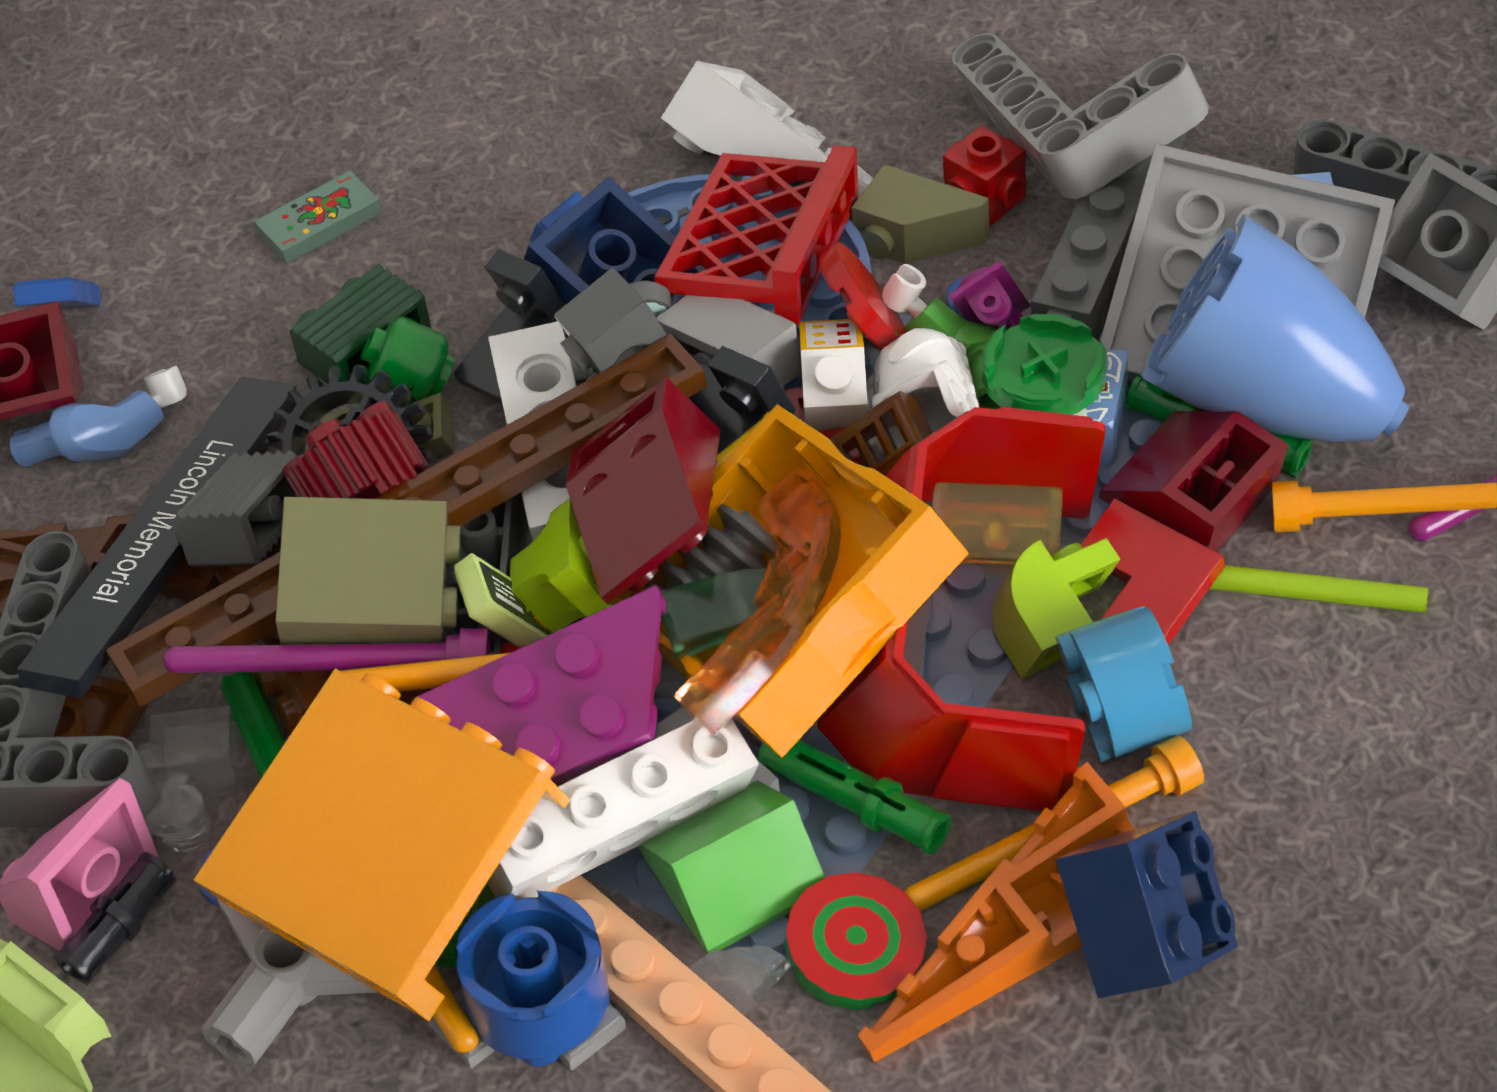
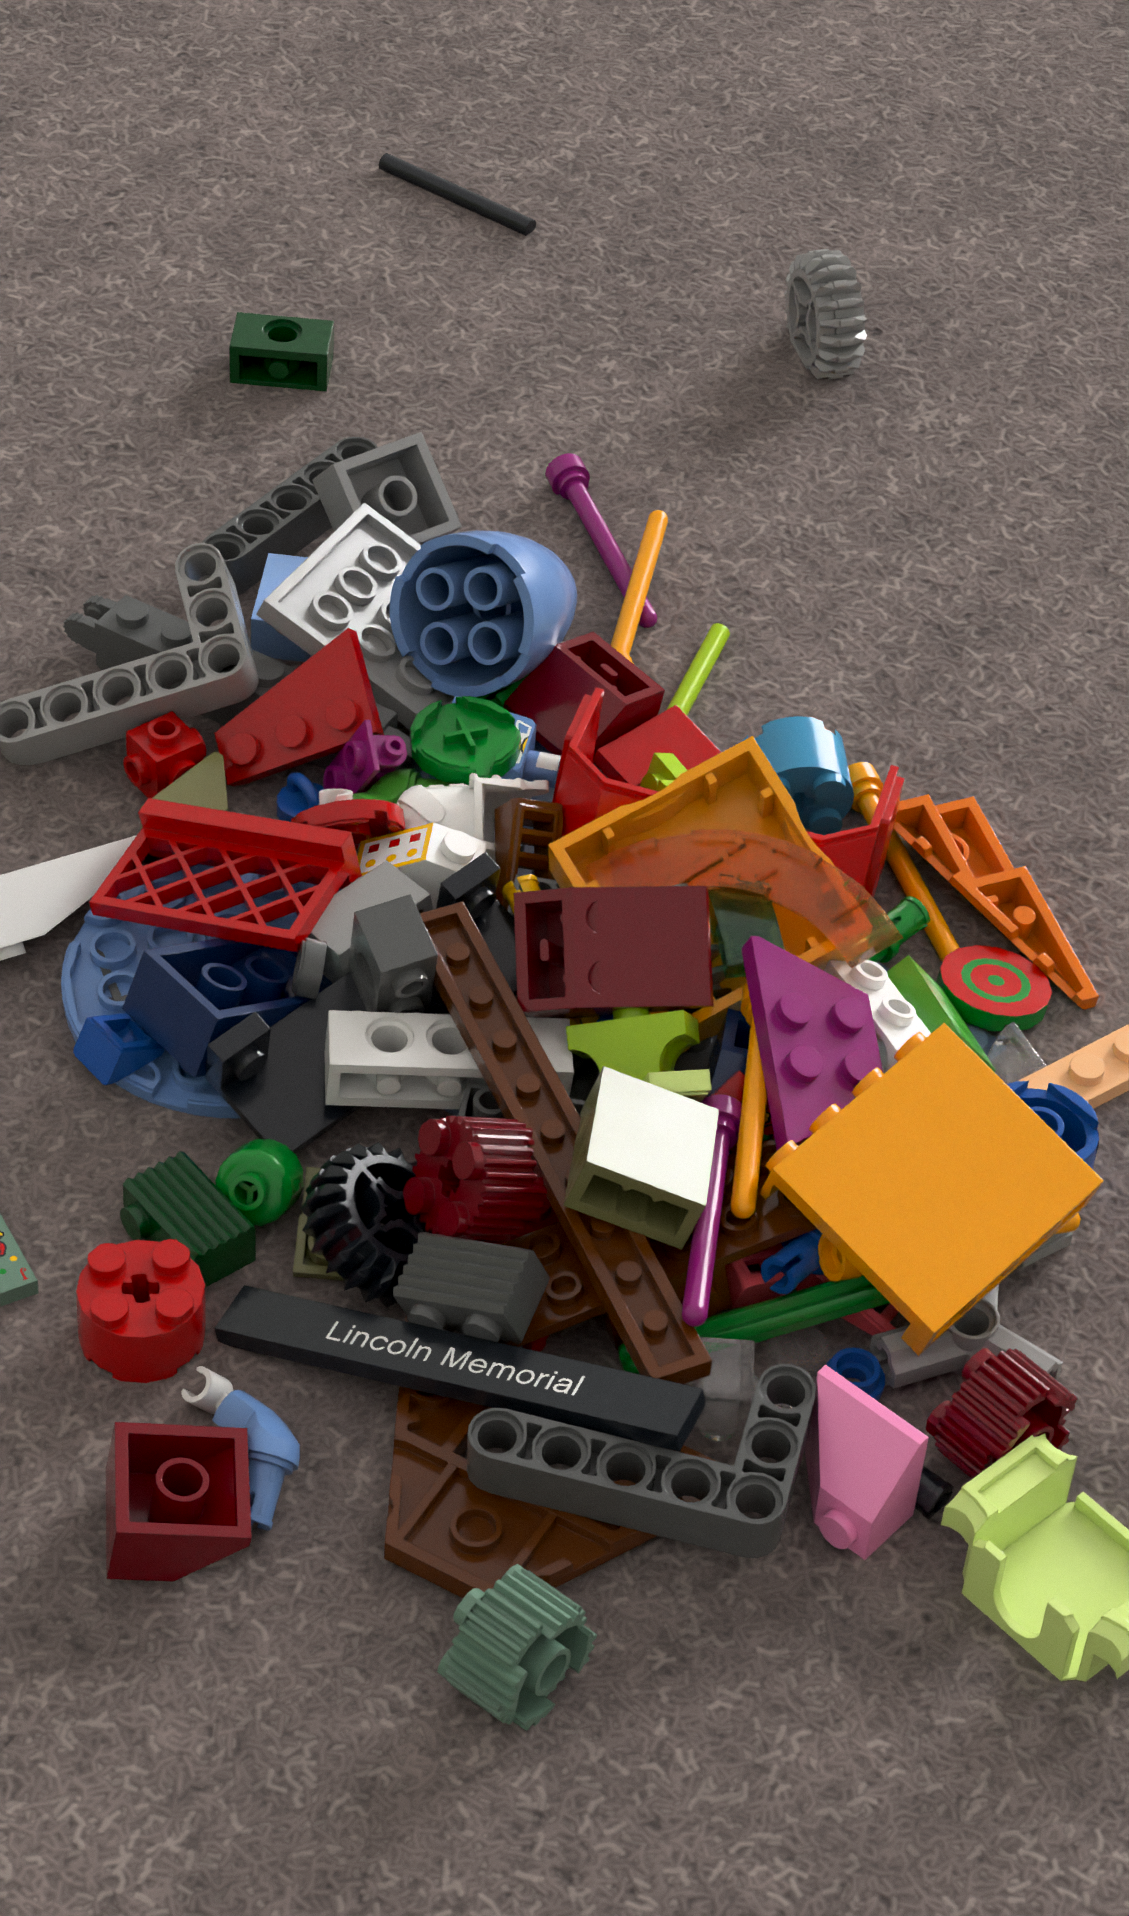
camera: 90 degrees left, 5 degrees down
blue tile [13,277,101,309] -> none
dark blue slope [1055,811,1238,999] -> none
none -> red brick [76,1239,206,1383]
none -> red wing [214,628,384,787]
none -> dark red brick [925,1348,1078,1479]

